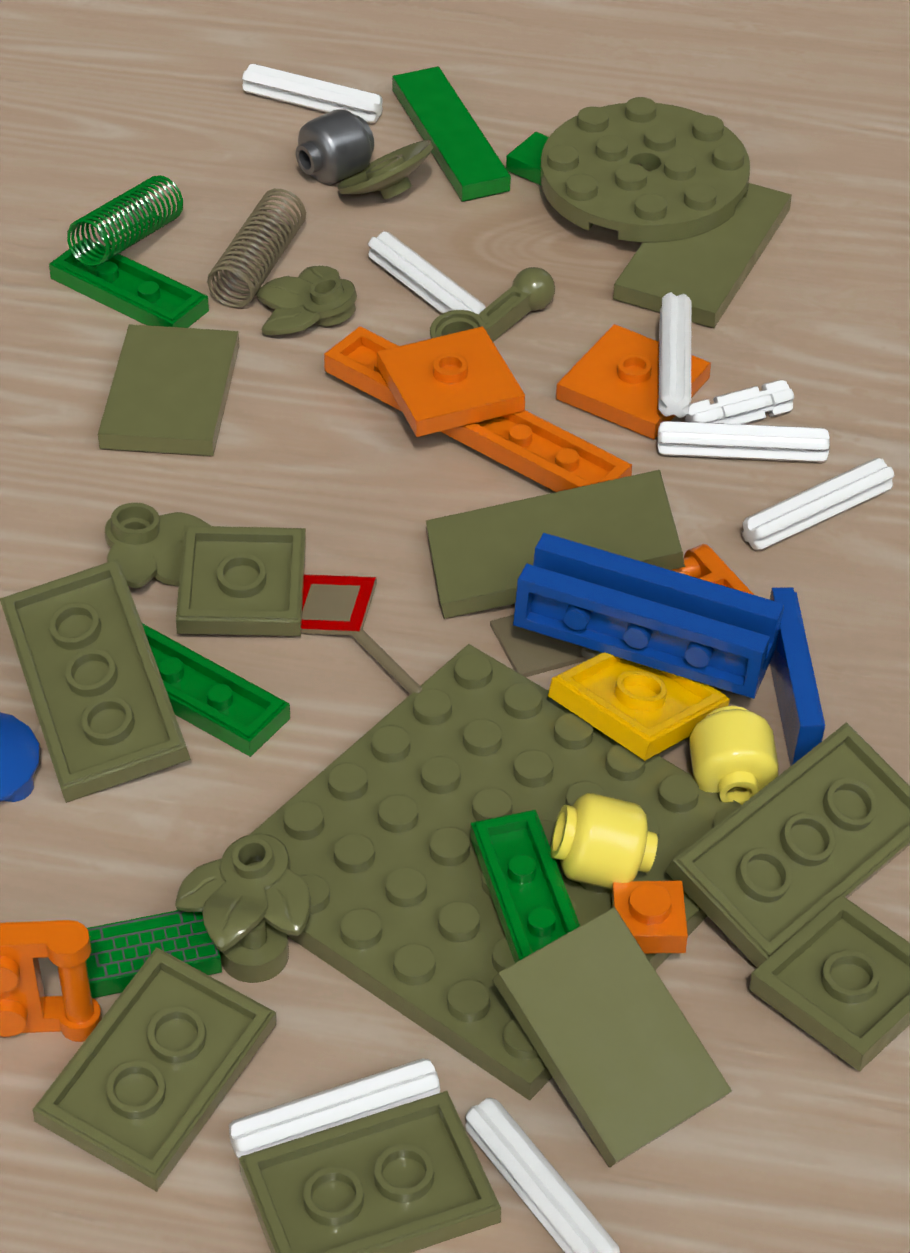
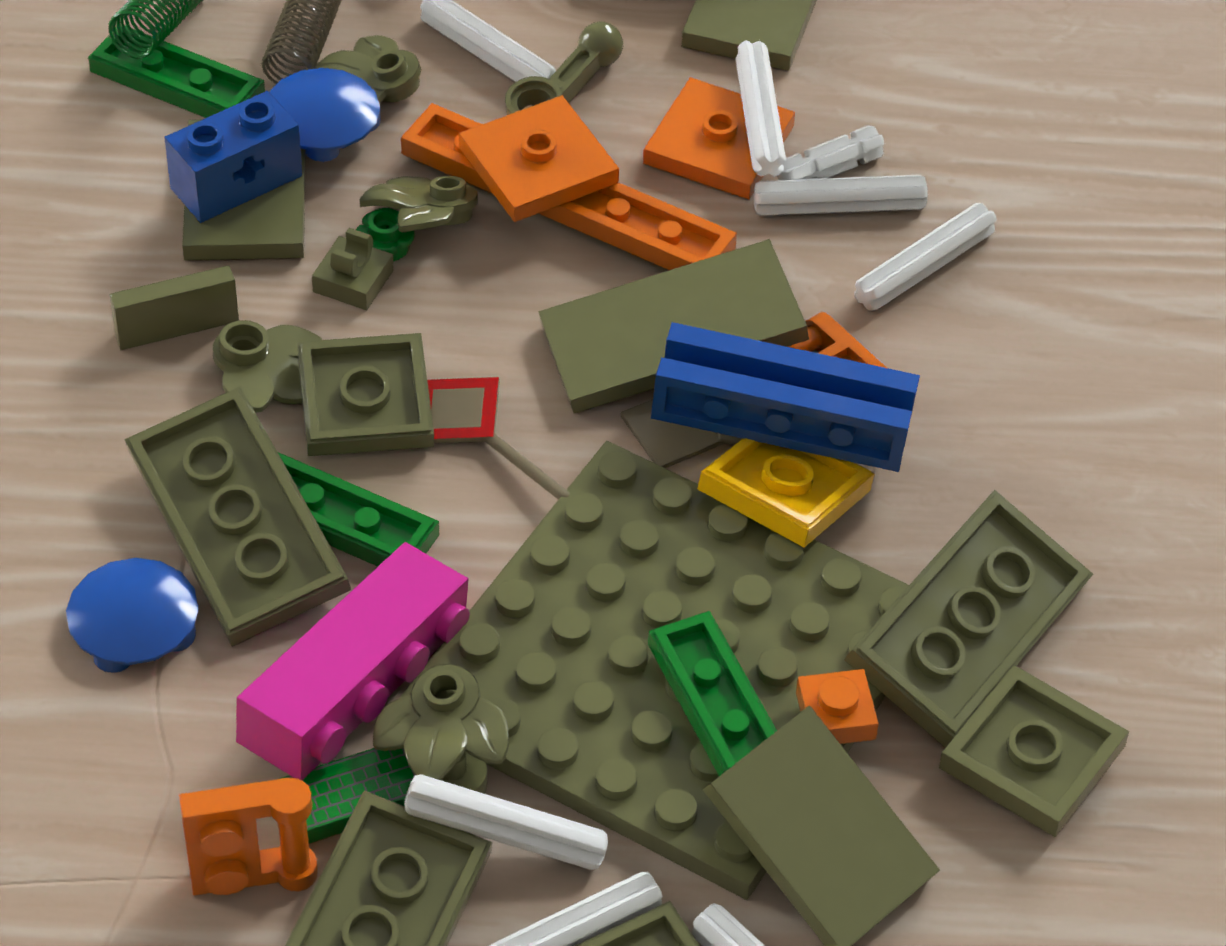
camera: 10 degrees left, 5 degrees up
light yellow head [551,793,658,890] -> none
light yellow head [689,706,778,805] -> none
blue tile [770,587,825,766] -> none
none -> olive tile [109,265,239,350]
none -> blue brick [164,90,302,223]
none -> dark pink brick [236,542,470,780]
none -> blue dish [269,68,380,162]
none -> olive tile [312,228,394,311]
none -> green plate [356,208,415,262]
none -> olive plate [360,176,478,232]
none -> white axle [405,774,608,870]

